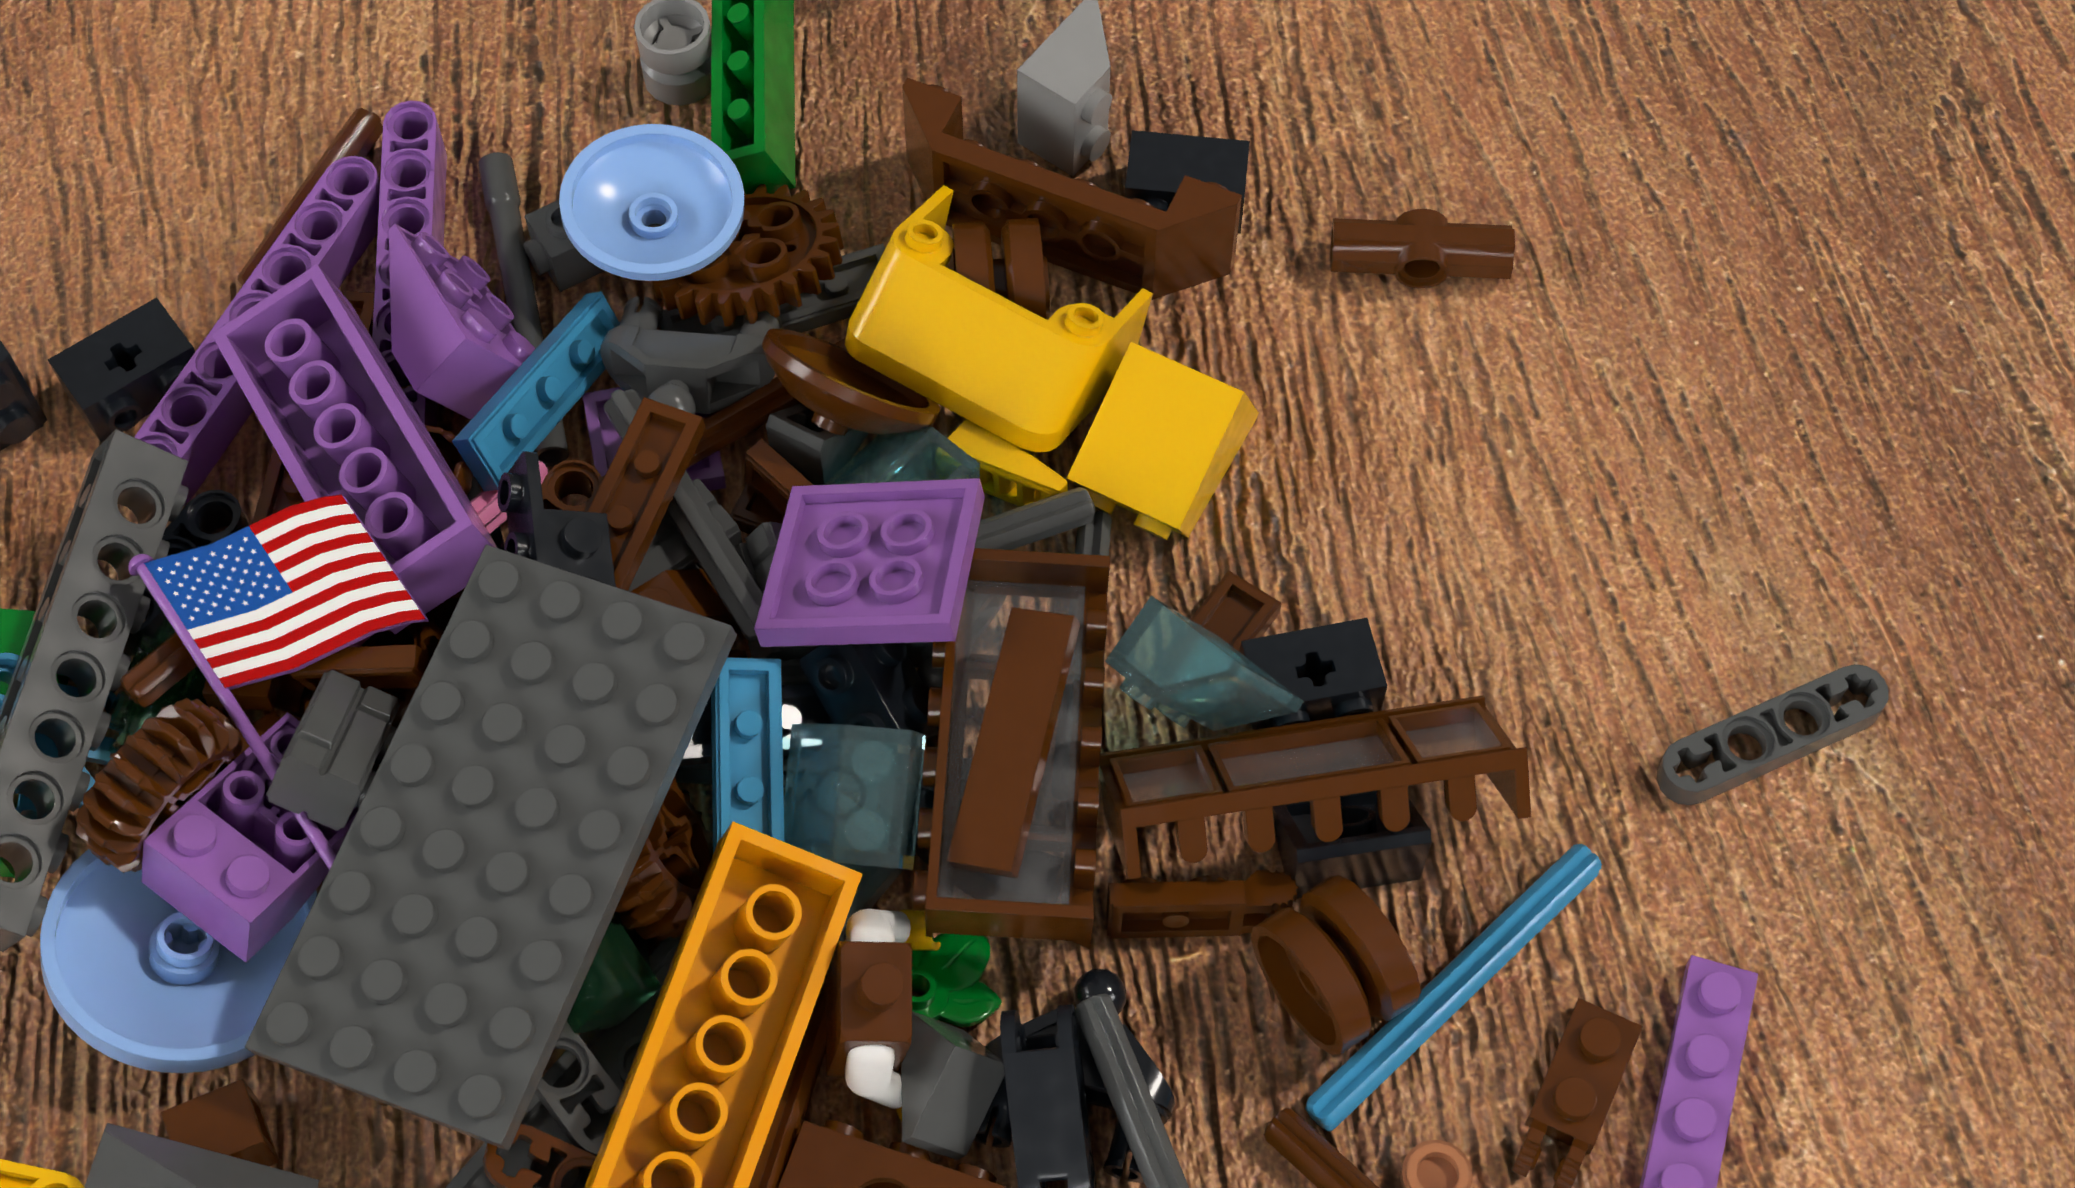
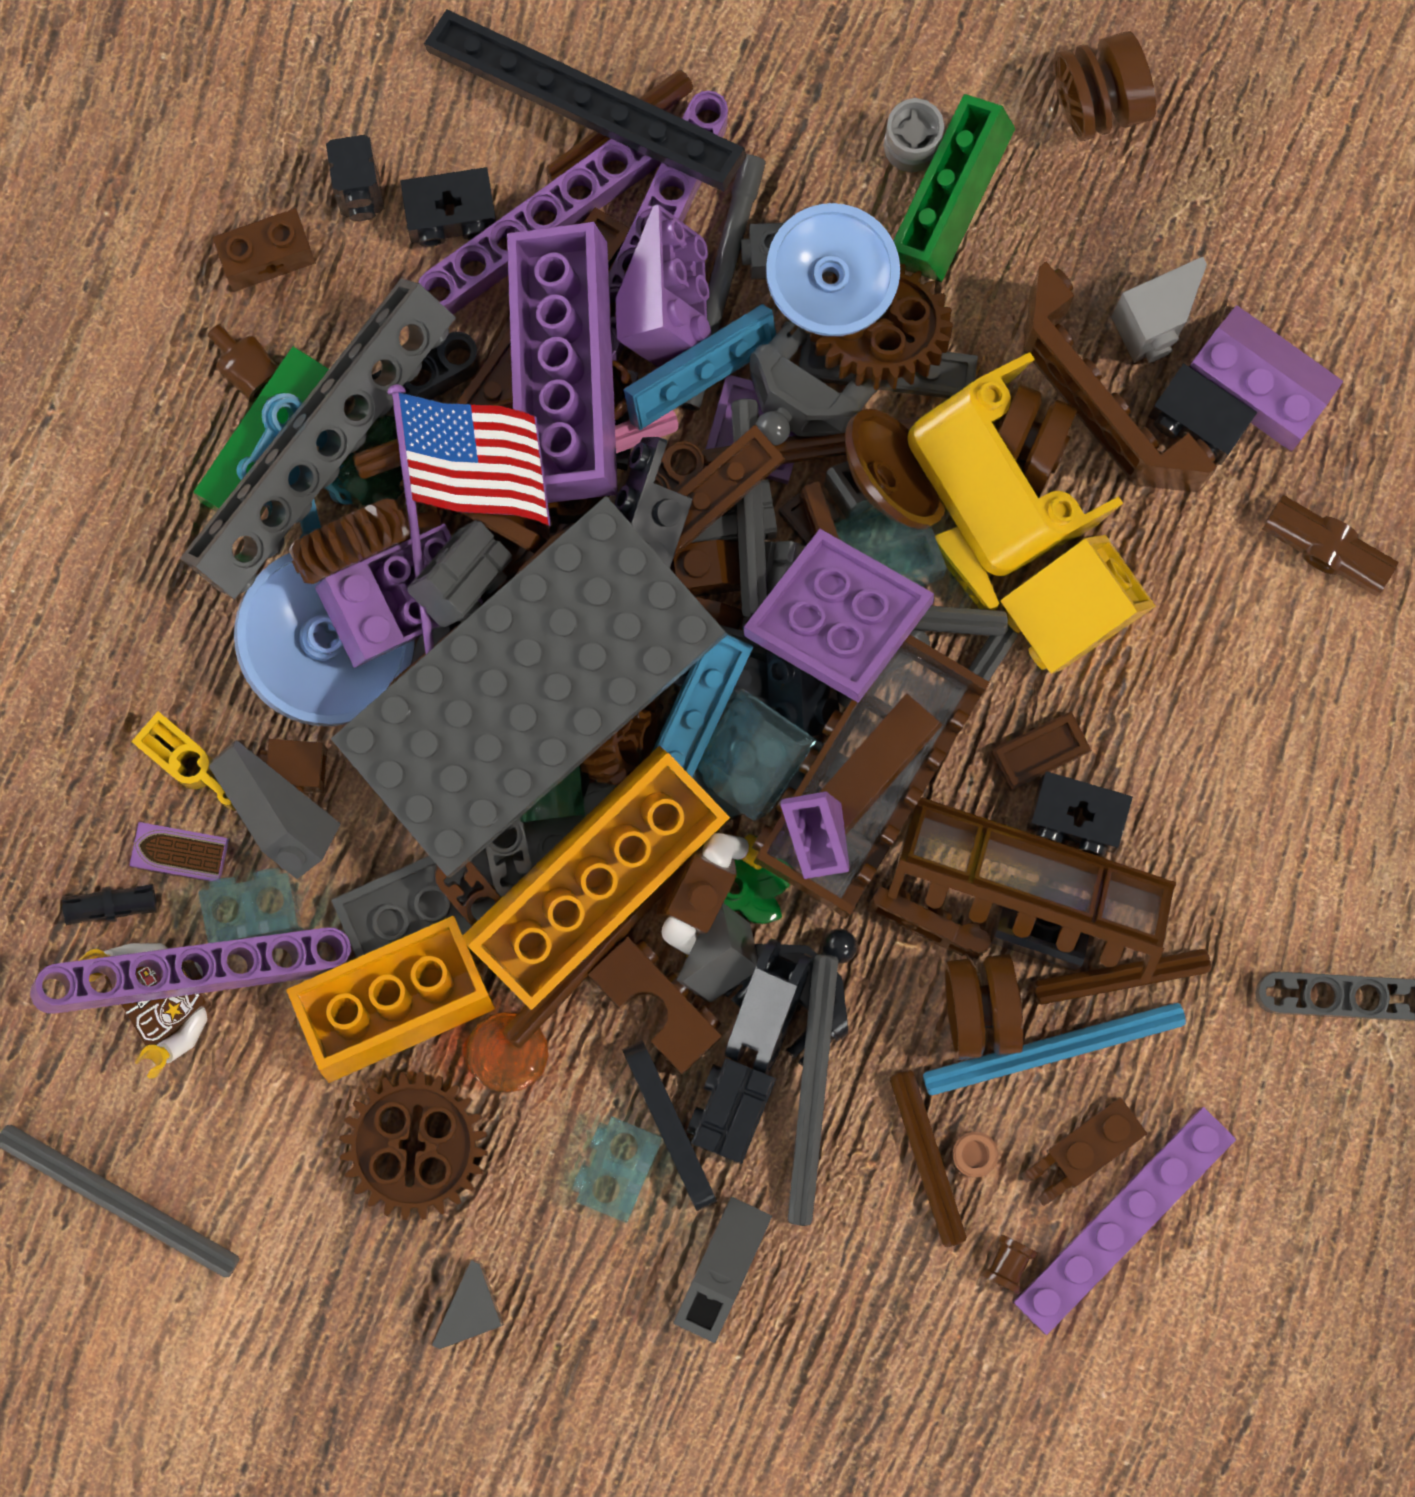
camera: 25 degrees right, 20 degrees up
clear light blue slope [1105,596,1304,731] -> none
none -> black plate [424,9,747,192]
none -> medium lavender slope [781,792,849,879]
none -> reddish brown axle [1033,949,1211,1005]
none -> medium lavender slope [1190,305,1344,452]

